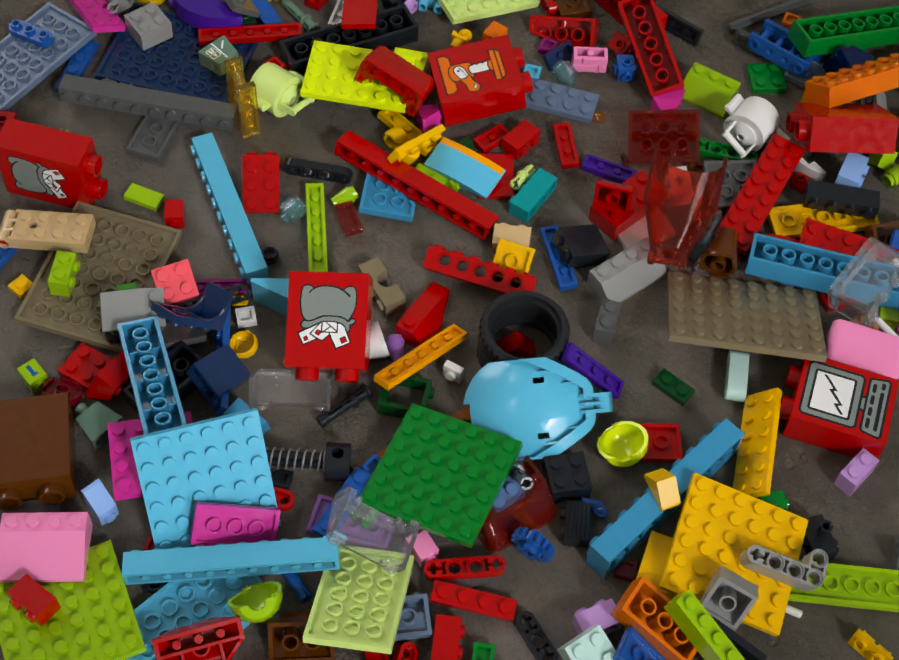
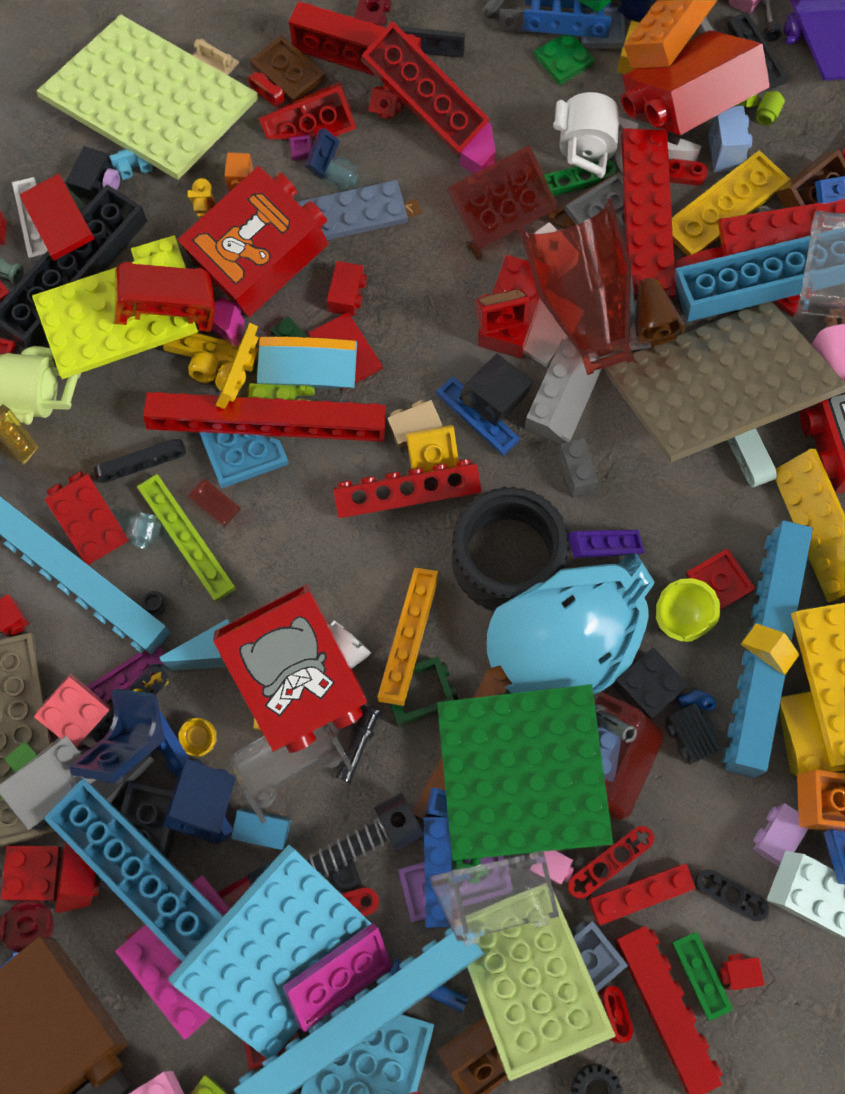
camera: 25 degrees left, 15 degrees up
sand green torso [75,402,123,451] -> none
light blue slope [81,478,119,526] -> none
lime cylinder [227,581,283,623] -> none
white plate [235,305,257,329] -> none
lime cone [330,186,358,208] -> none
dark tan arch [358,257,406,317] -> none
medium lavender cone [386,334,405,362] -> none
red wedge [396,282,450,348] -> none
white plate [443,360,464,384] -> none
red plate [473,123,509,153] -> none
red slope [496,331,536,358] -> none
teal brick [508,168,558,223] -> none
yellowish green axle [510,164,536,190] -> none
blue gear [511,527,556,563] -> none
medium azure tile [523,63,542,79] -> none
red plate [552,122,579,169] -> none
bright pink brick [571,46,608,73] -> none
dark purple tile [580,154,637,184] -> none
blue brick [613,54,638,82] -> none
dark red tile [613,560,639,582] -> none
dark green plate [652,368,695,406] -> none
lime slope [683,62,741,118] -> none
black brick [803,179,880,219] -> none

